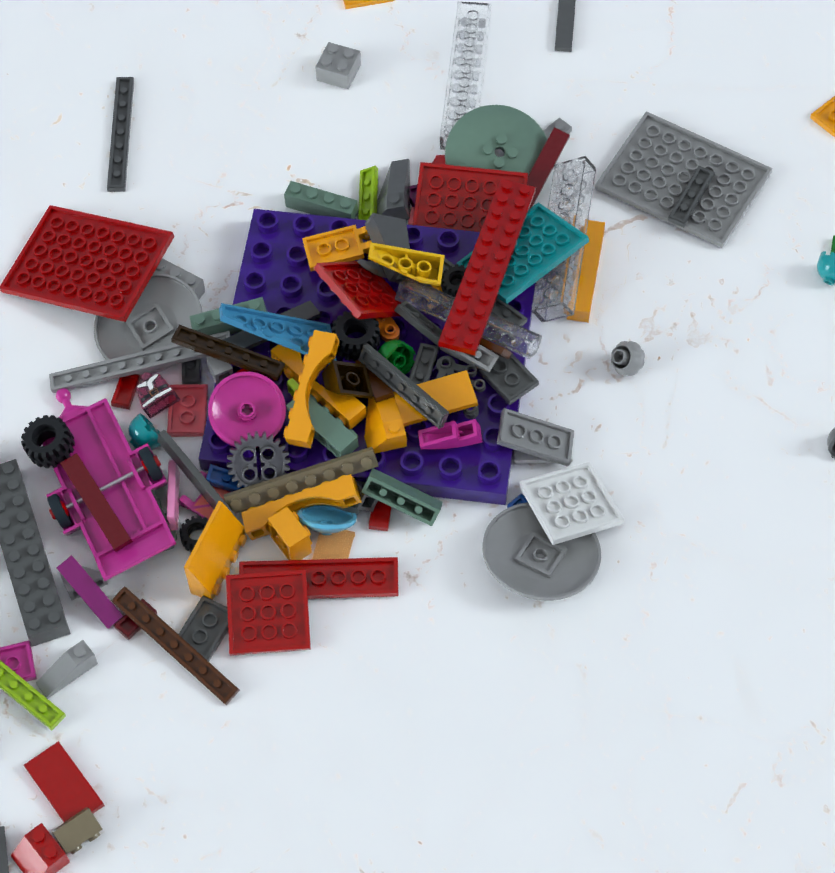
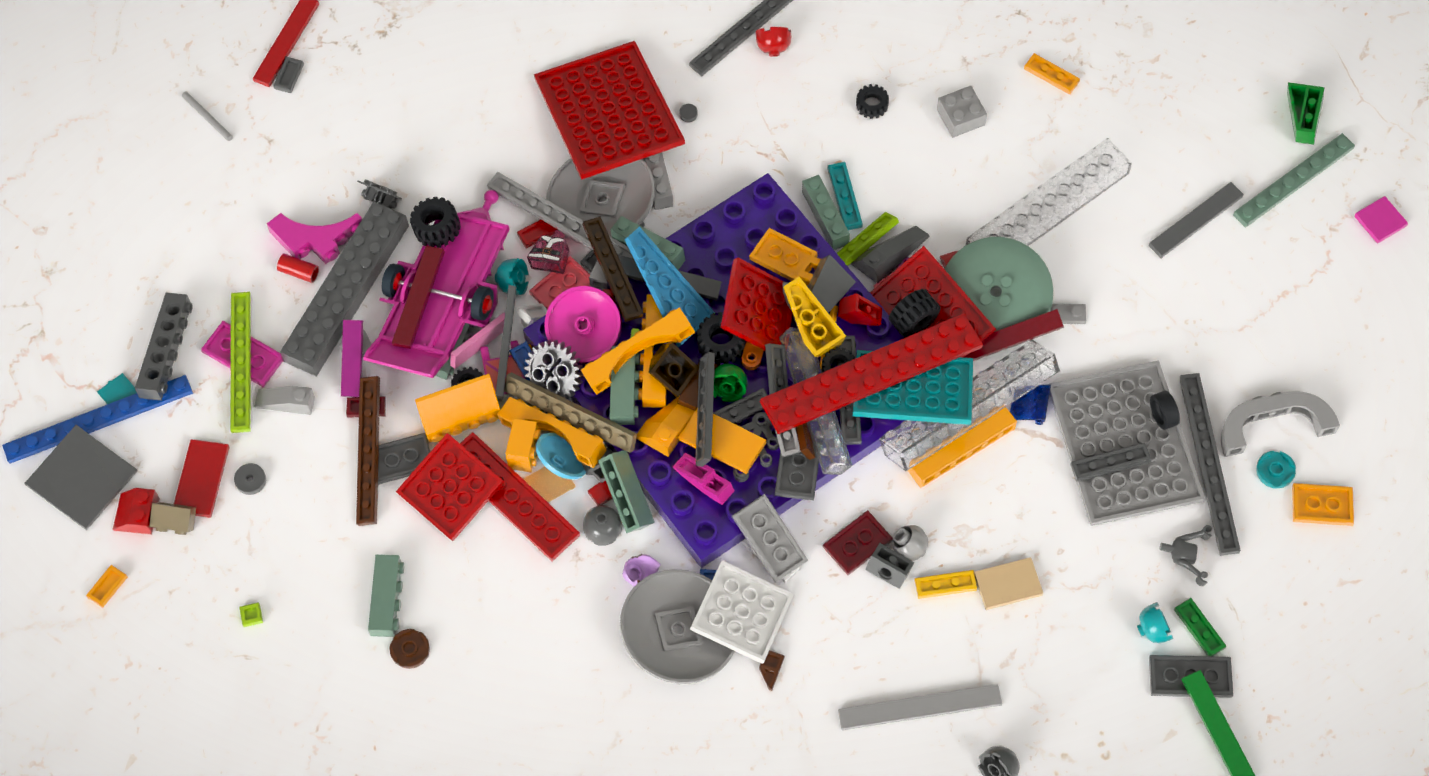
camera: 45 degrees right, 5 degrees up
none -> dark grey piece [234,463,266,495]
none -> lime tile [239,602,263,627]
none -> sand green brick [368,554,404,637]
none -> reddish brown tile [389,629,430,669]
none -> white tile [516,304,548,328]
none -> dark grey cylinder [583,505,622,546]
none -> lavender hair [622,553,661,586]
none -> dark grey tile [679,104,698,122]
none -> red cylinder [755,27,792,57]
none -> reddish brown tile [759,650,785,691]
none -> dark red tile [822,510,893,575]
none -> teal tile [827,162,863,230]
none -> red slope [838,293,882,326]
none -> light grey tile [838,684,1002,731]
none -> black tyre [856,84,889,119]
none -> dark grey brick [865,543,915,589]
none -> black tyre [889,289,941,338]
none -> yellow tile [914,570,977,599]
none -> tan tile [974,557,1043,610]
none -> clear blue hinge [1010,385,1051,425]
none -> black tyre [1150,390,1180,430]
none -> dark grey piece [1159,525,1212,586]
none -> dark grey plate [1179,373,1241,556]
none -> light grey arch [1221,391,1340,457]
none -> teal tile [1256,451,1296,489]

